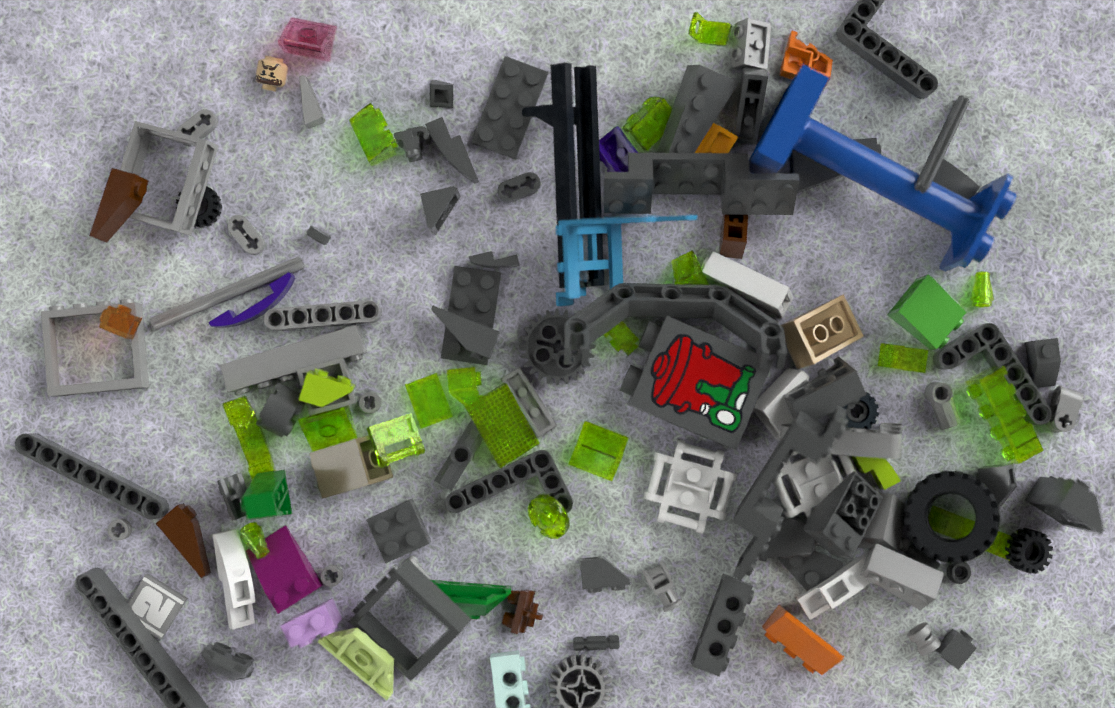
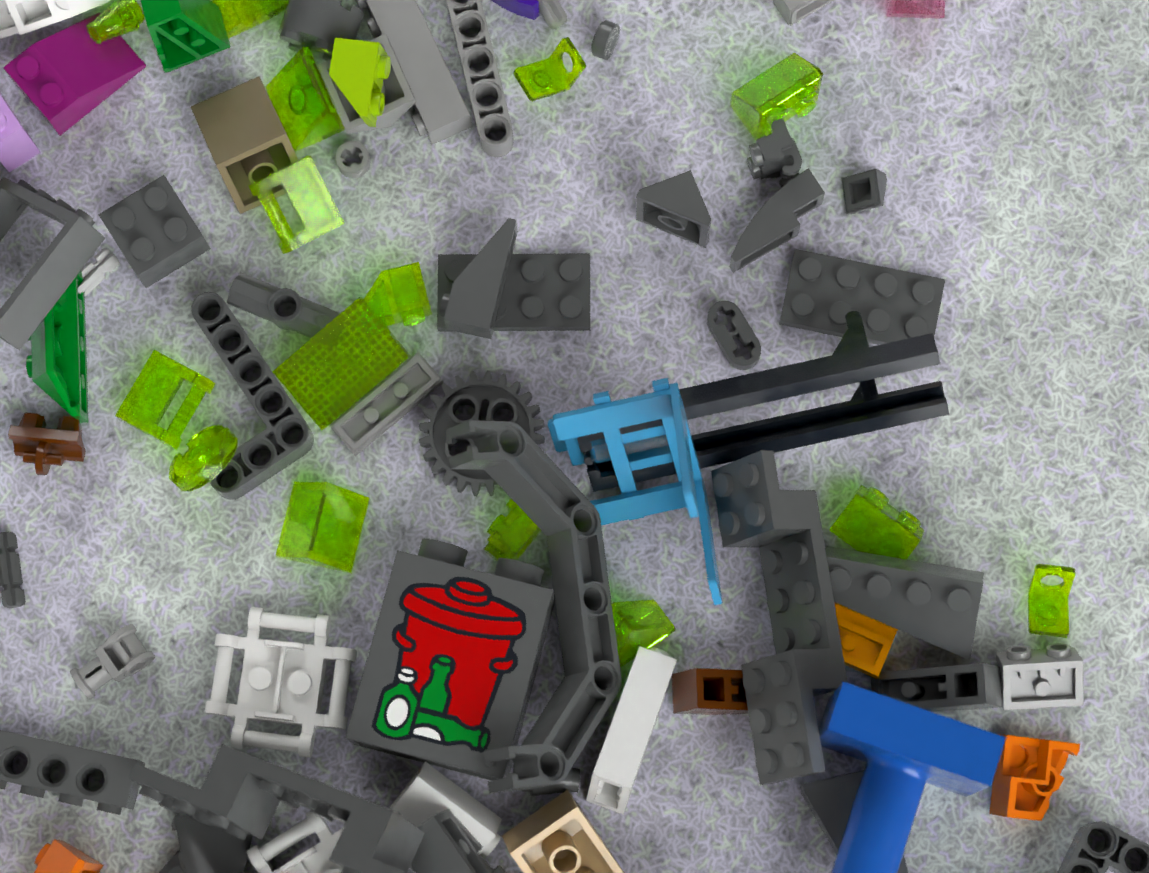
camera: 85 degrees right, 10 degrees down
light grey bush [320,564,343,587] -> none
clear neon green plate [405,373,454,429] -> none
dark grey slope [469,251,520,269] -> none
dark grey slope [580,556,630,593] -> none
dark purple bracket [599,126,638,172] -> none
none -> clear neon green plate [115,350,216,450]
none -> clear neon green bracket [513,37,586,101]

